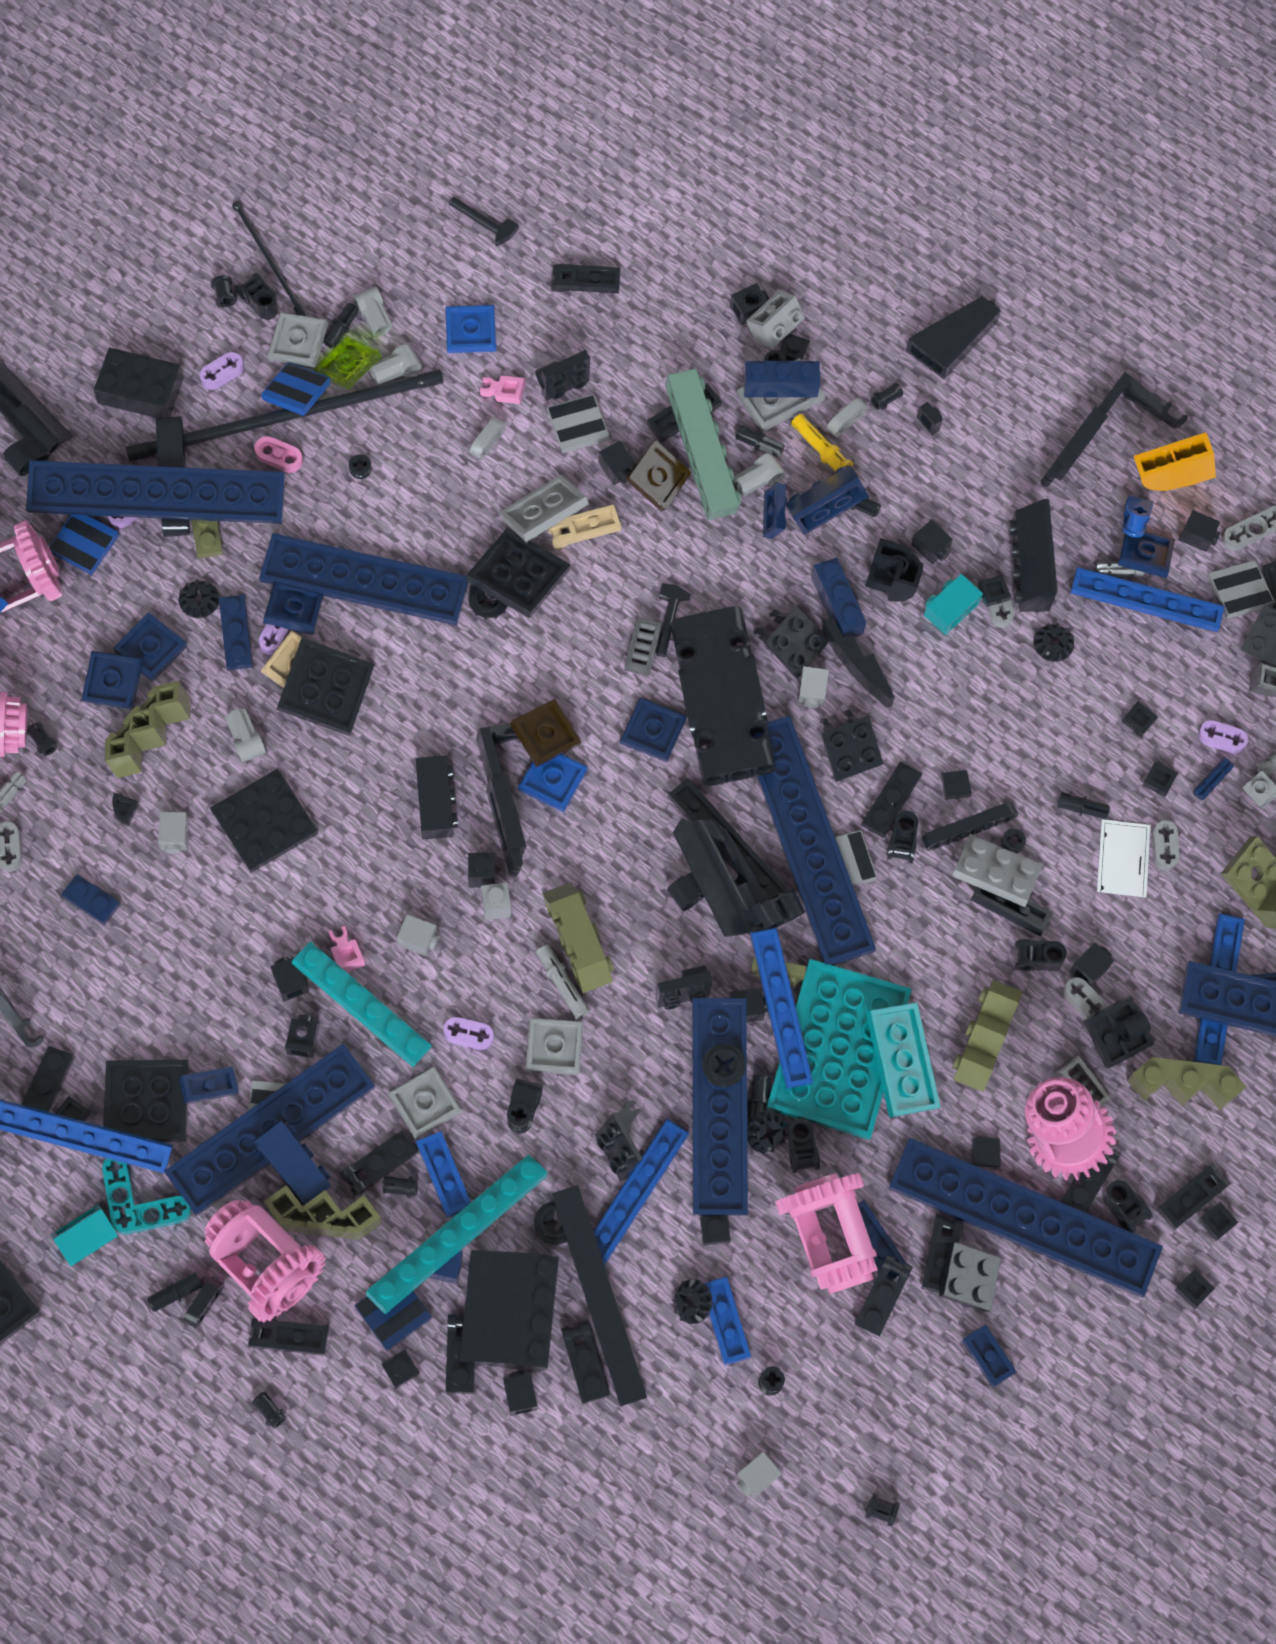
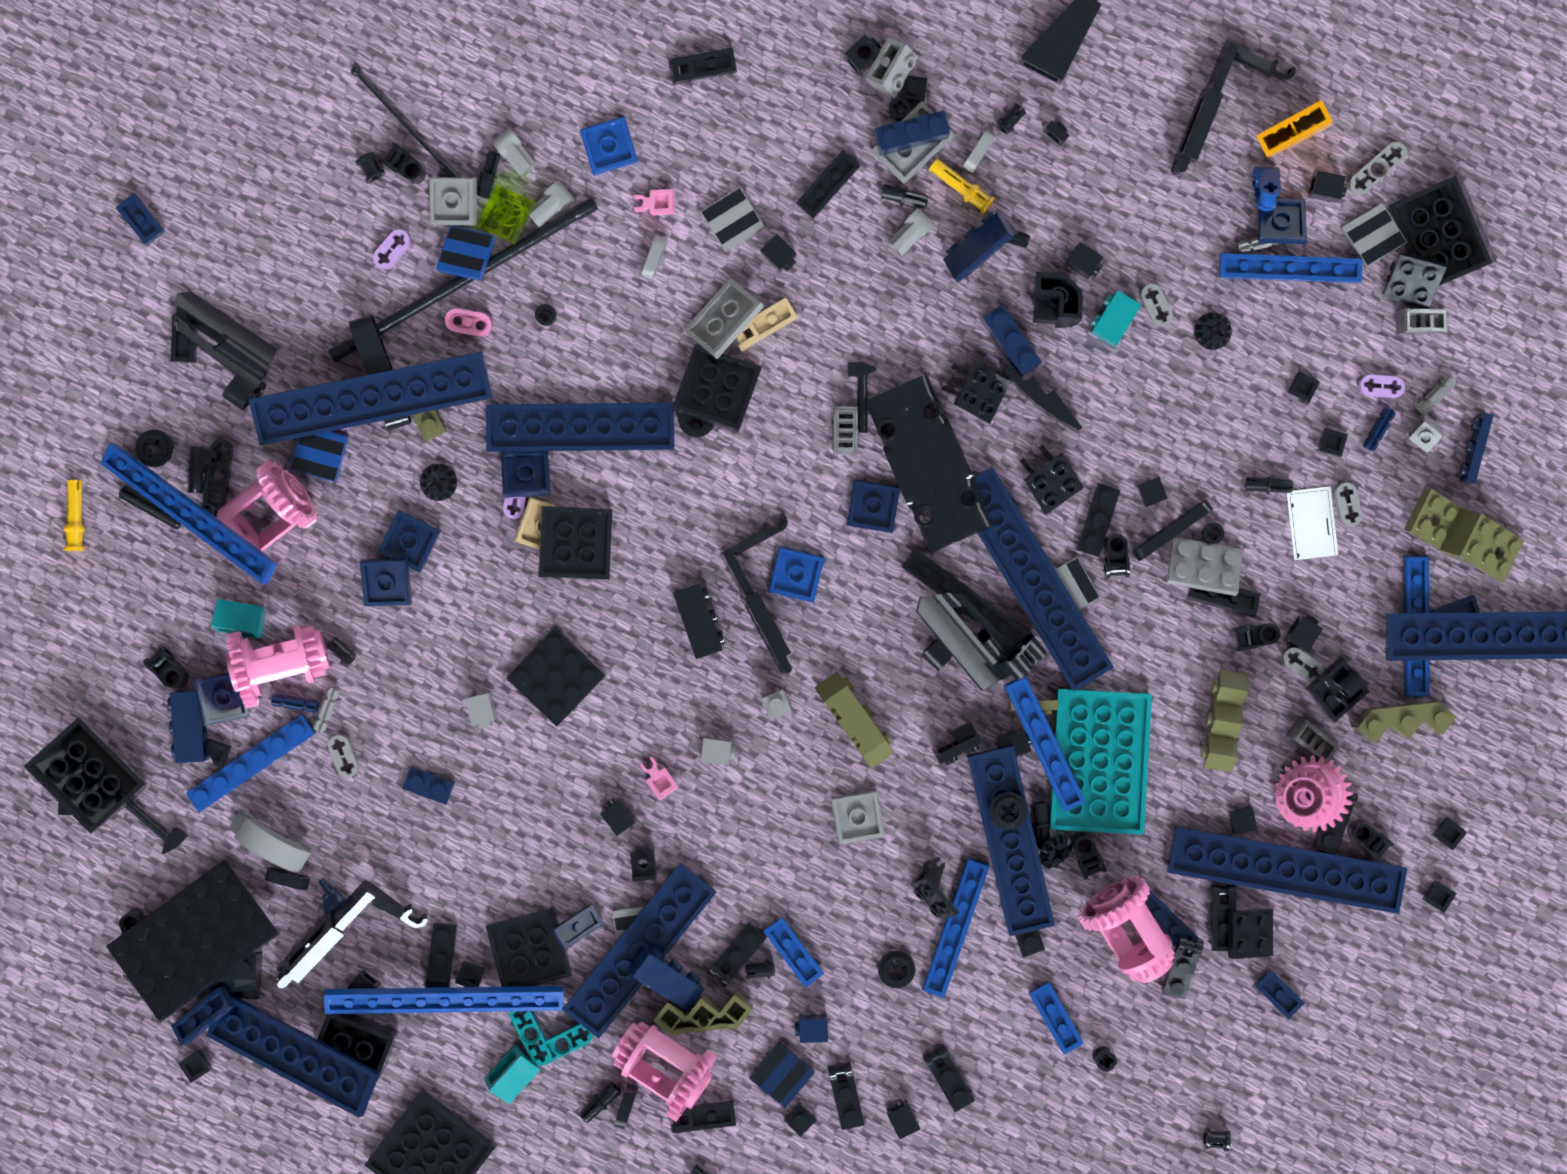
camera: 10 degrees left, 20 degrees up
black brick [94,347,184,418] -> none
olive brick [105,681,190,778] -> none
black tile [112,792,139,827] -> none
dark blue plate [219,595,253,671] -> none
light grey piece [225,709,266,763] -> none
teal plate [291,941,432,1068] -> none
teal plate [366,1154,548,1314] -> none
light grey tile [388,1066,462,1140] -> none
lavender beam [443,1017,494,1050] -> none
black piece [449,197,519,246] -> none
black slope [458,1250,559,1372] -> none
black brick [468,853,495,888] -> none
black piece [507,1078,543,1134] -> none
dark brown plate [510,699,581,768] -> none
black plate [535,350,590,401] -> none
light grey pin [535,944,590,1020] -> none
black tile [552,1185,647,1407] -> none
plate [625,440,692,512] -> none
sand green brick [665,368,741,521] -> none
black gear [671,1279,712,1324] -> none
light grey brick [736,1452,782,1499] -> none
dark blue plate [763,482,787,539] -> none
light grey brick [798,666,829,708] -> none
teal plate [866,1003,941,1118] -> none
black tile [977,575,1011,607] -> none
black slope [1008,499,1058,612] -> none
black plate [1156,1163,1231,1231] -> none

